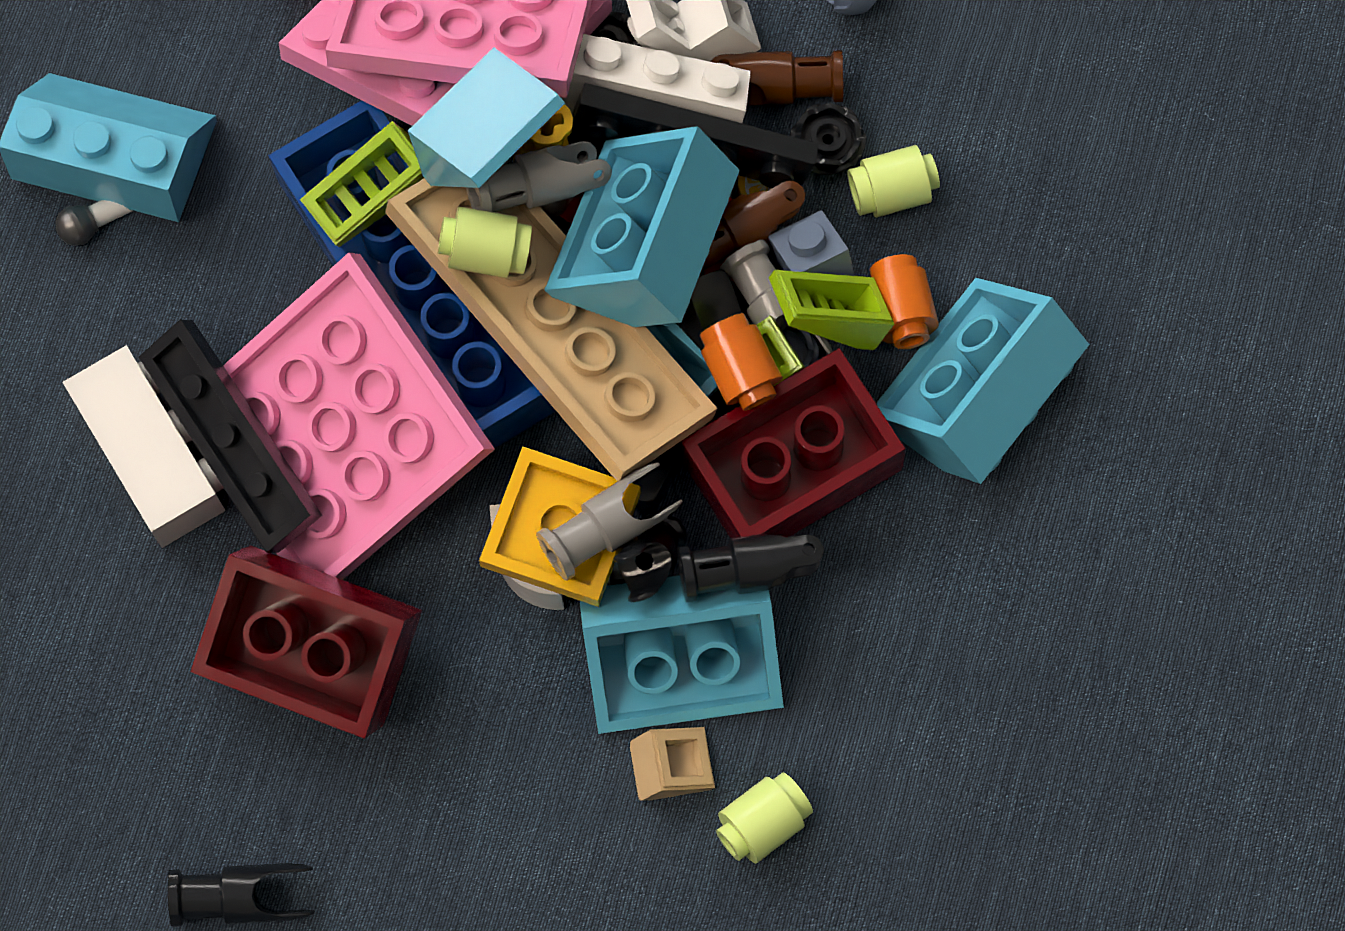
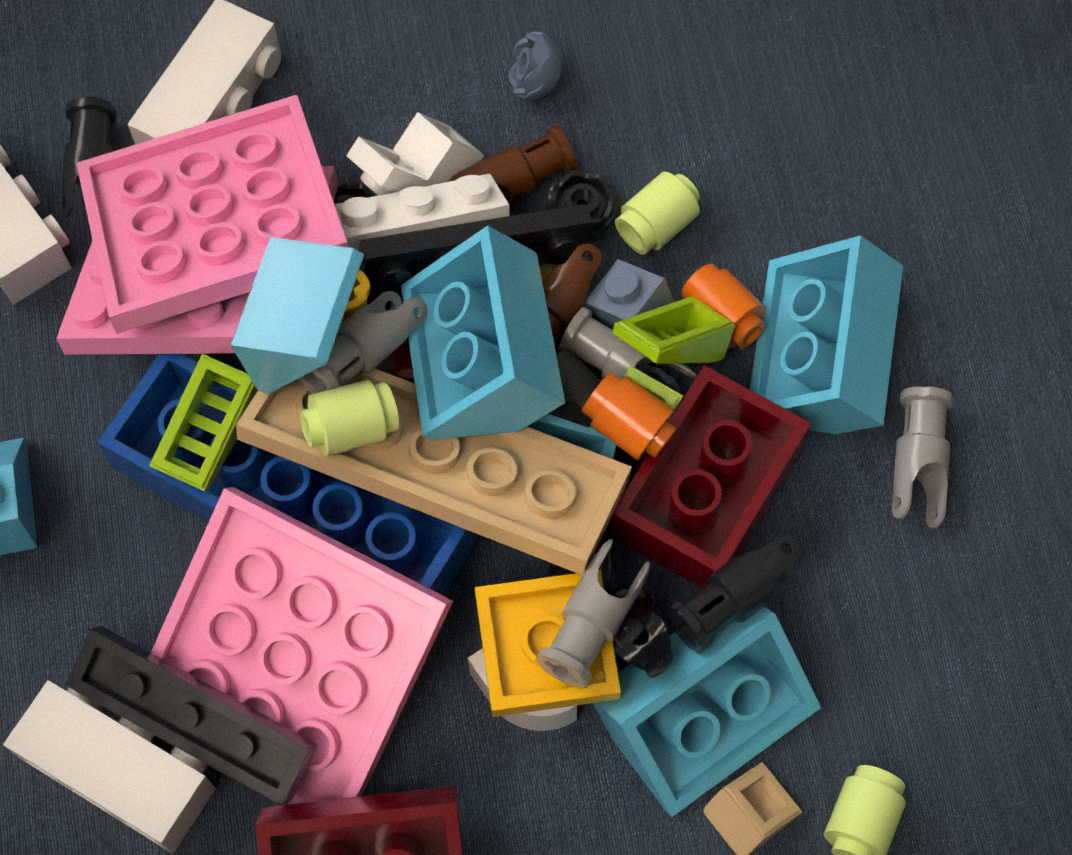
camera: 30 degrees left, 5 degrees down
none -> light grey piece [892,387,954,528]

